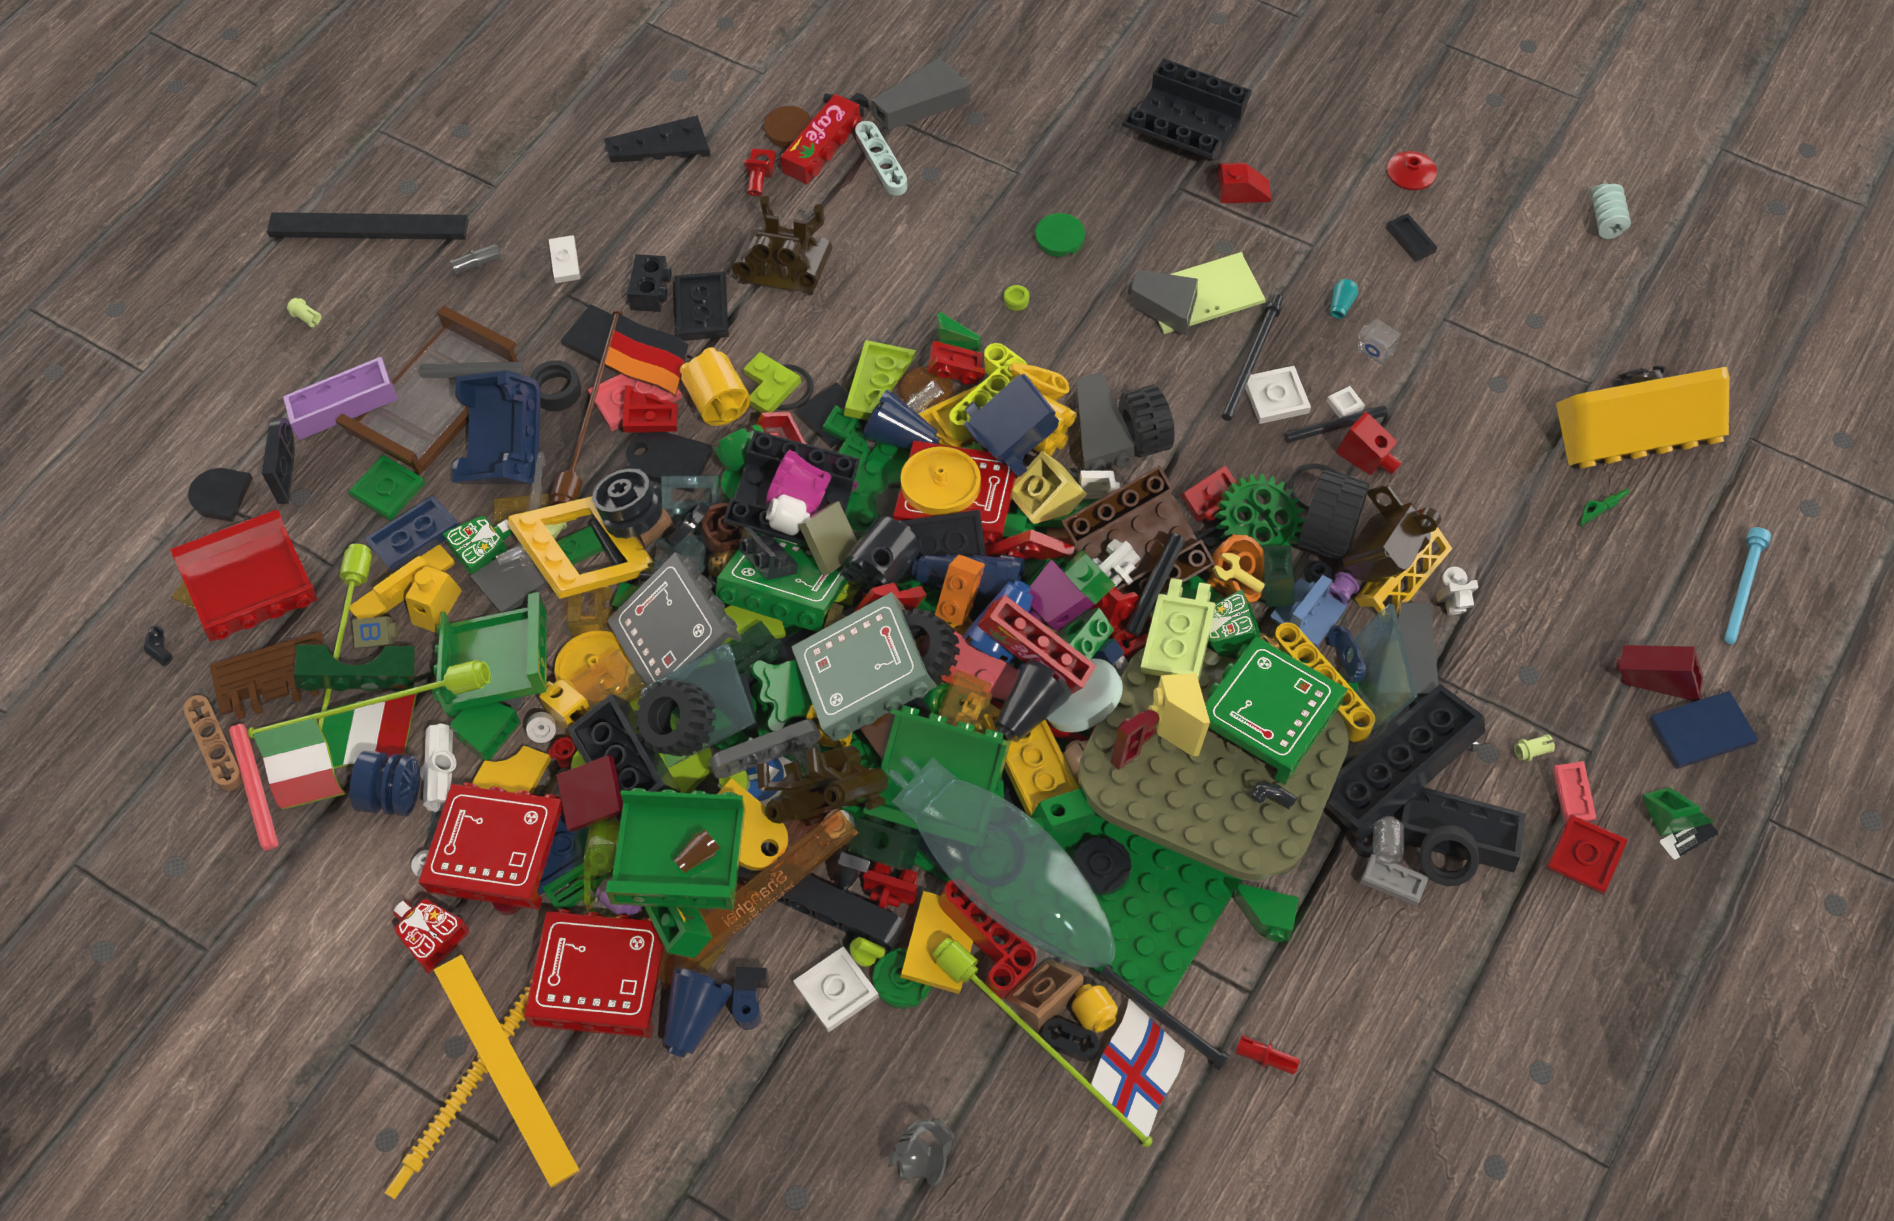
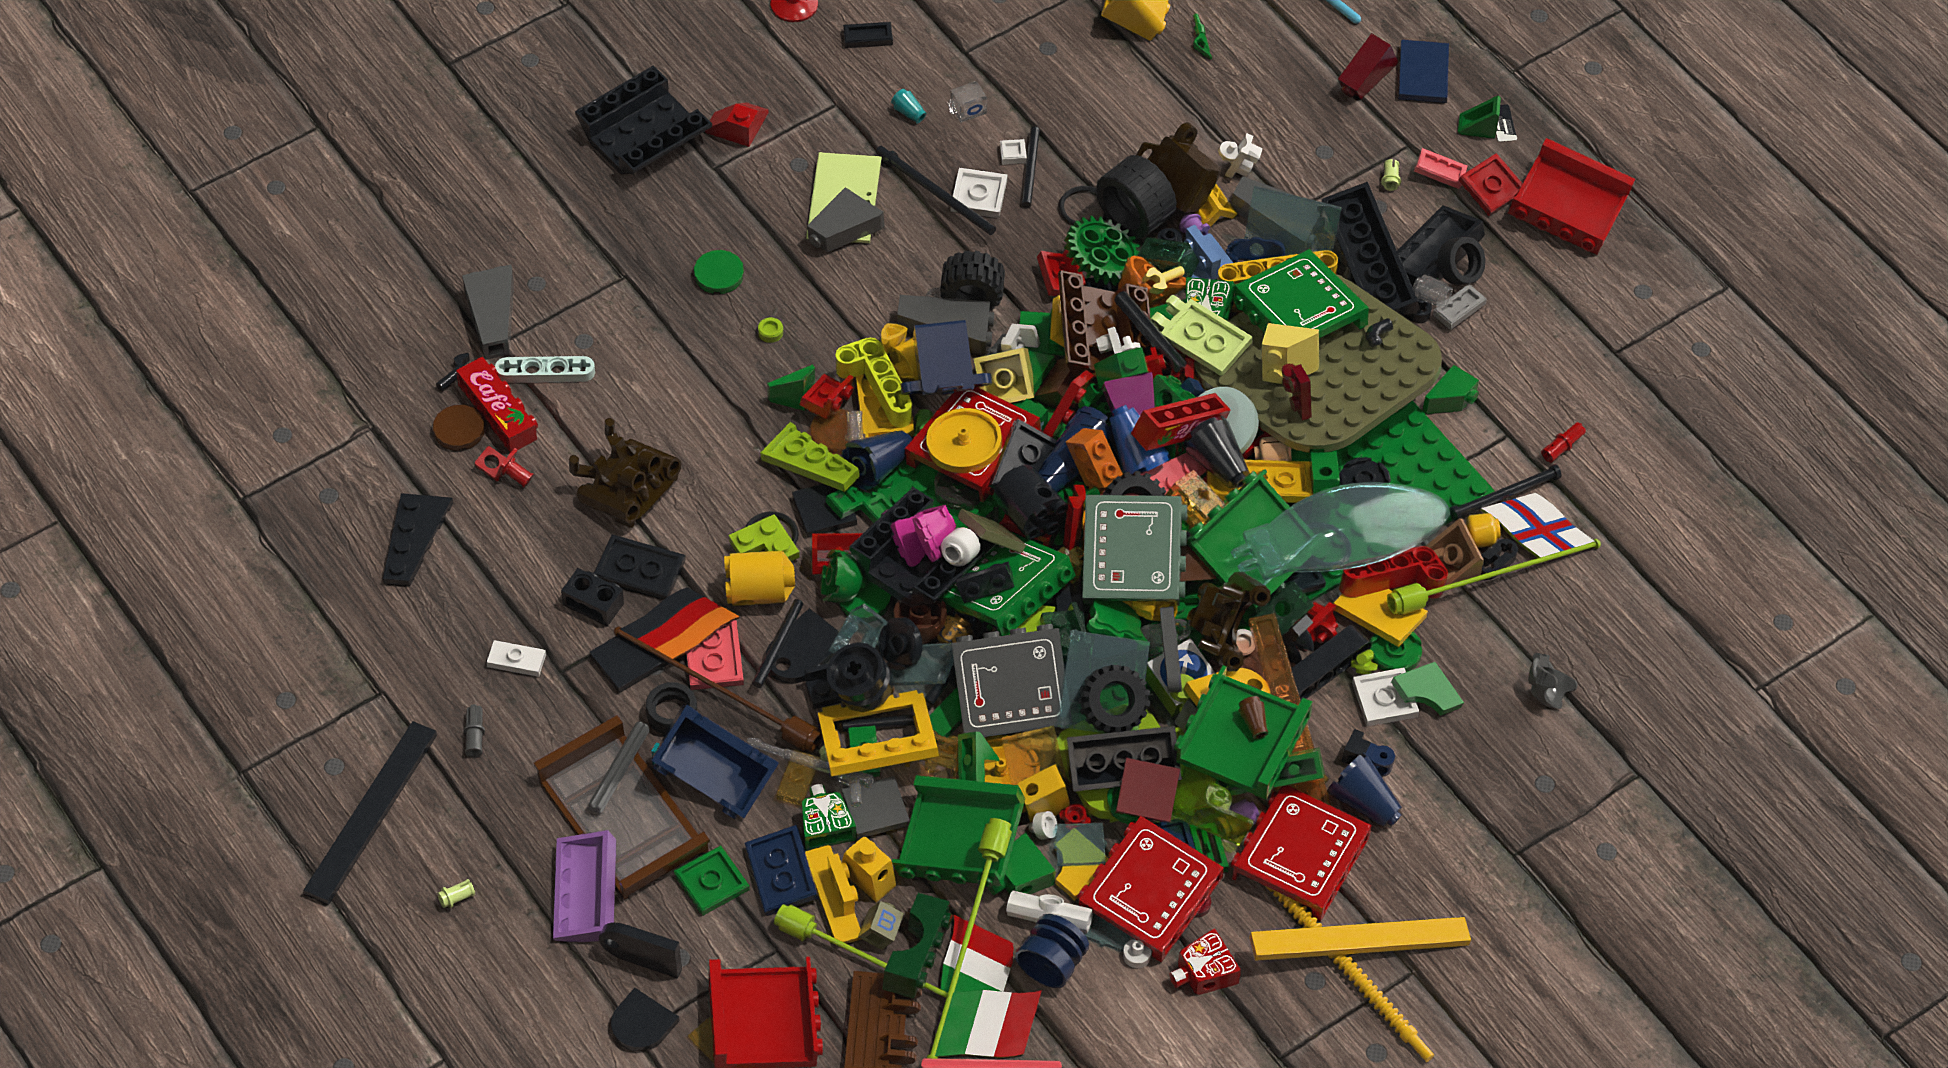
camera: 70 degrees left, 5 degrees down
red wing [623,385,678,433] -> none
red torso [1336,412,1402,475] -> none
none -> black bar [752,599,804,688]
none -> green slope [958,731,1000,782]
none -> clear light blue piece [1053,823,1107,866]
none -> tile [1391,662,1464,716]
none -> red panel [1508,138,1635,255]

